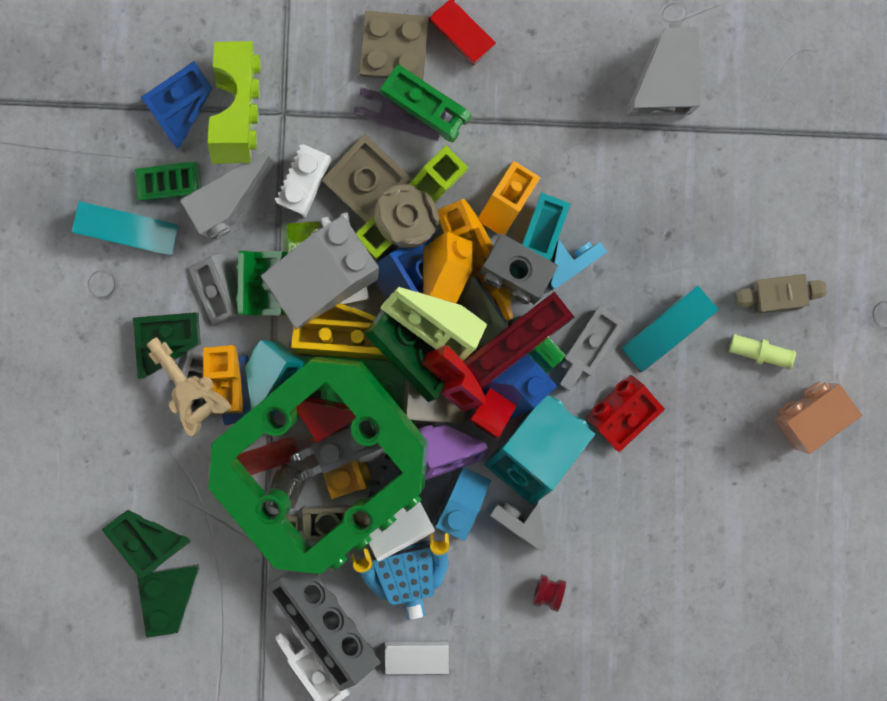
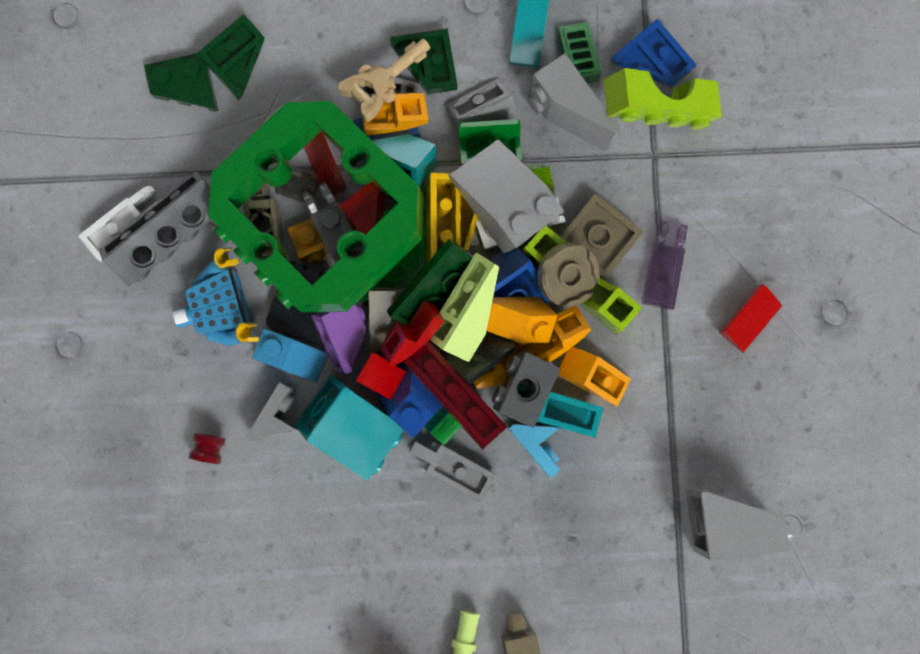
camera: 80 degrees right, 5 degrees down
white brick [275,144,332,217] -> none
dark tan plate [360,11,429,80] -> none
white slope [369,502,435,561] -> none
green plate [379,64,472,143] -> none
white slope [385,641,449,674] -> none
red bracket [586,375,665,453] -> none
teal slope [621,285,719,372] -> none

